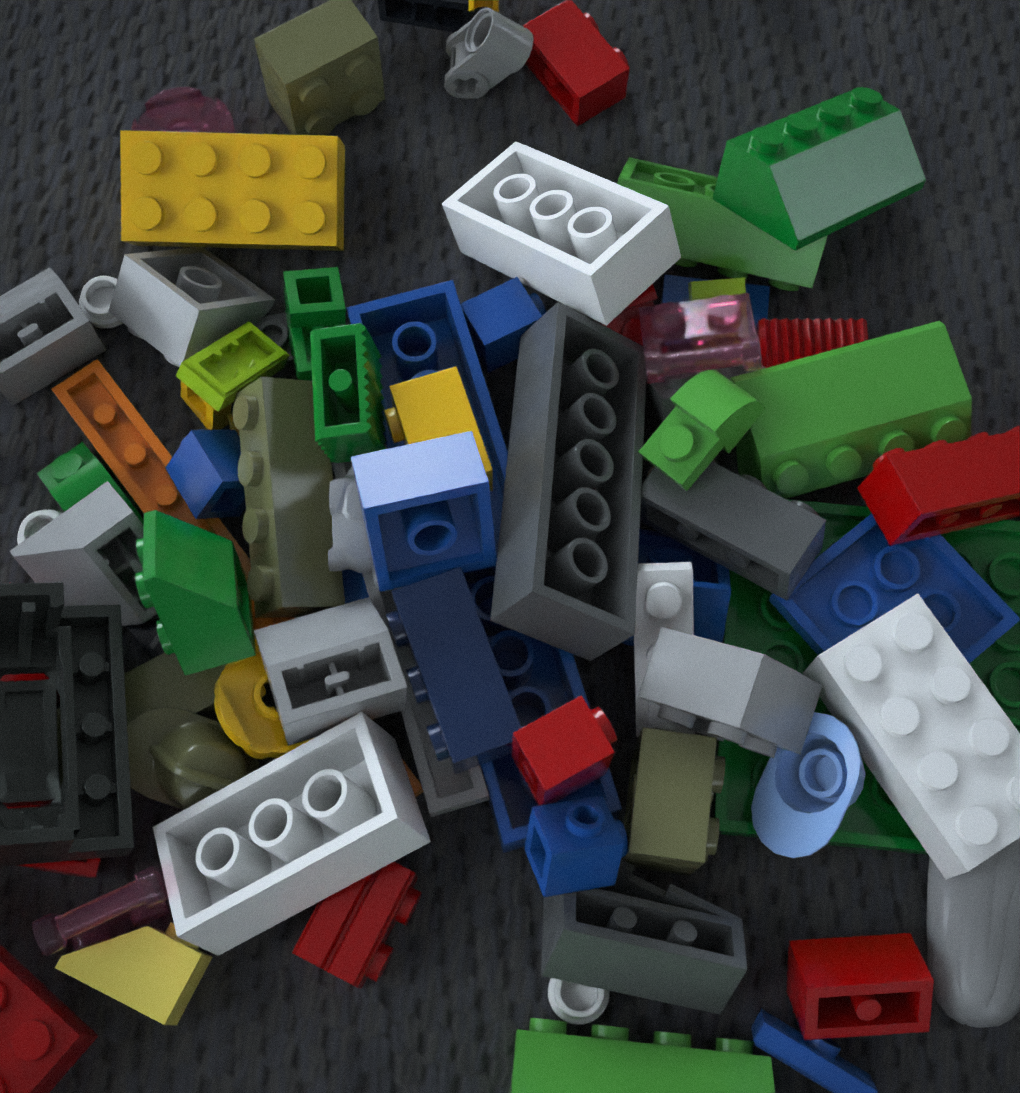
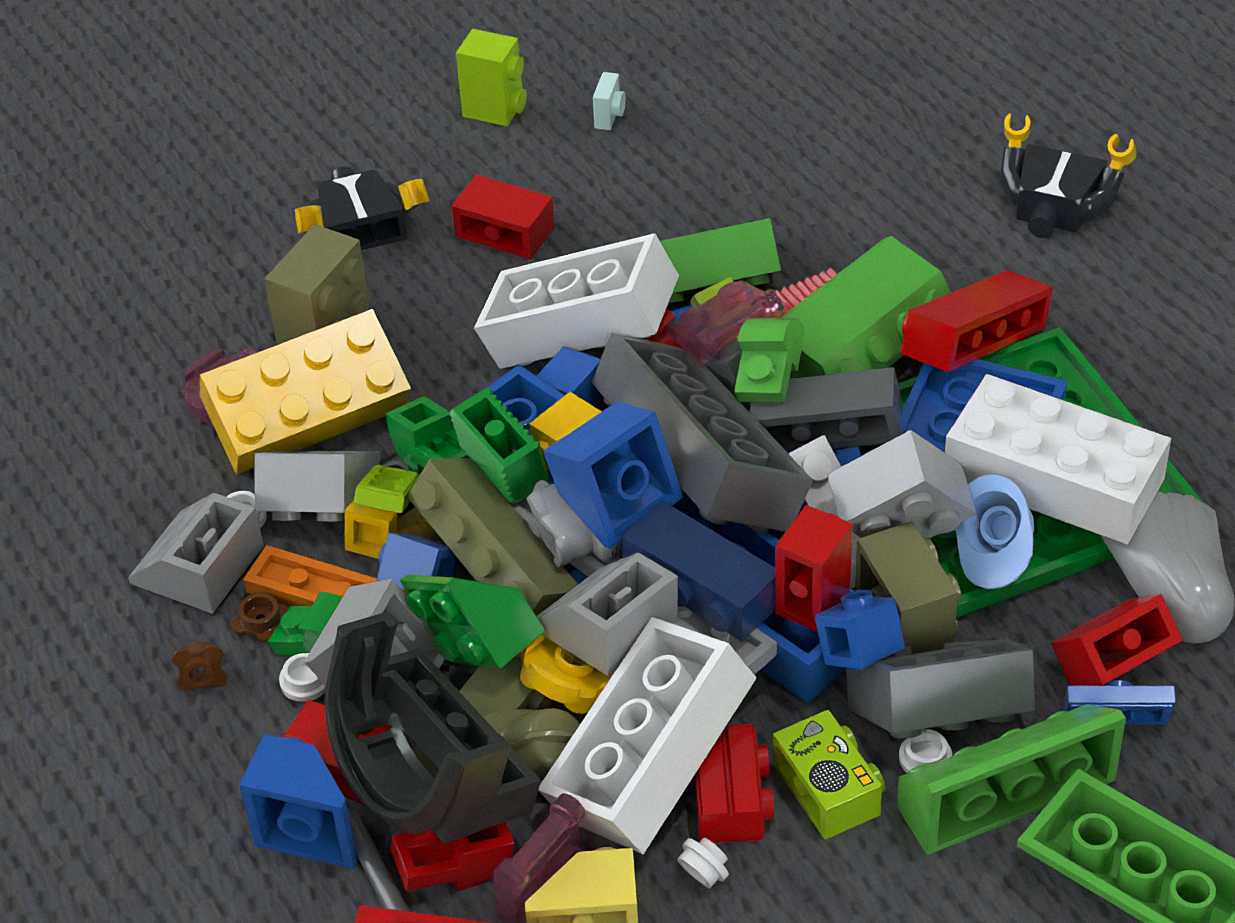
camera: 25 degrees left, 25 degrees down
light grey piece [444,7,534,99] -> none
green slope [712,87,926,251] -> none
none -> reddish brown plate [231,593,289,643]
none -> white plate [677,838,729,888]
none -> lime brick [773,710,885,840]

